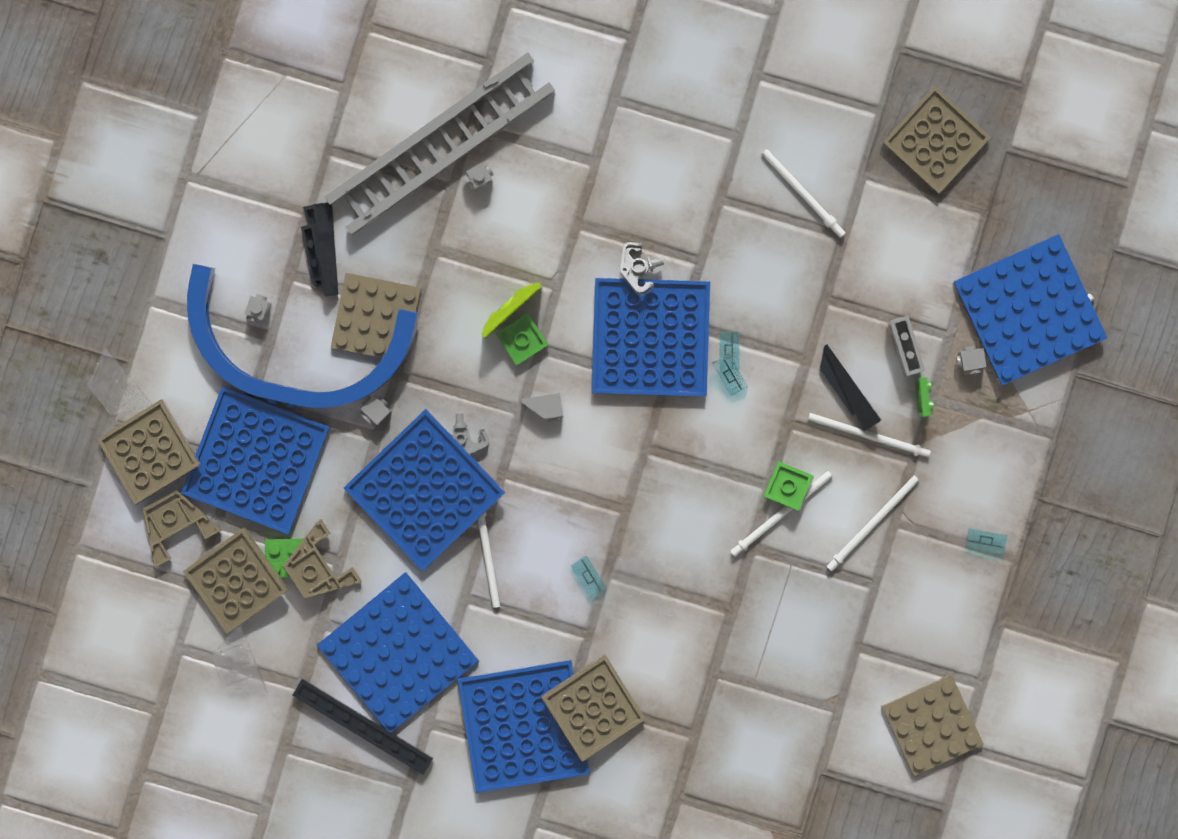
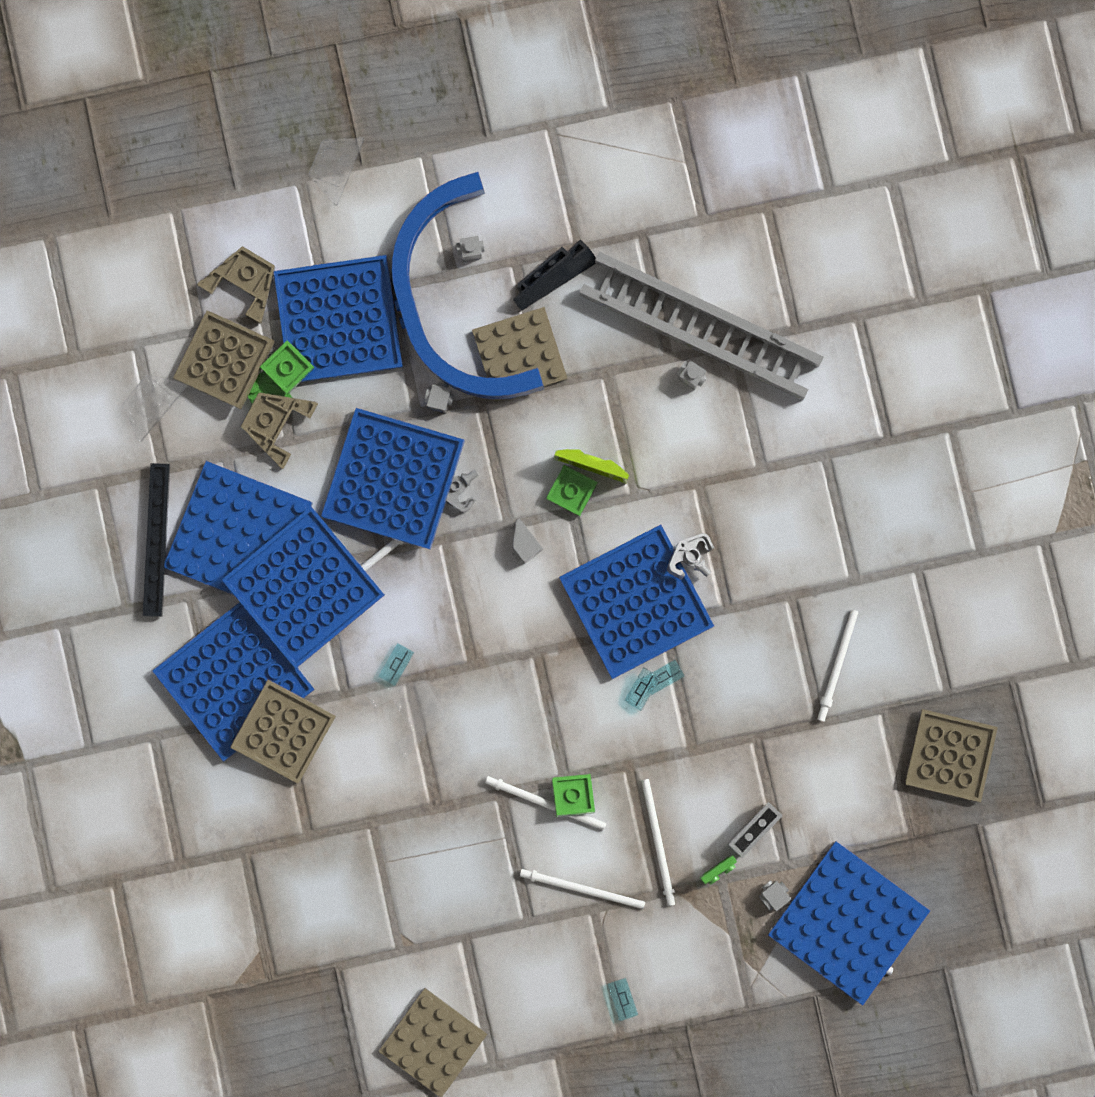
camera: 60 degrees right, 5 degrees down
dark tan plate [97,399,201,505] -> none
black wedge [819,344,882,431] -> none
none -> blue plate [222,506,385,669]
none -> bright green plate [260,340,314,395]

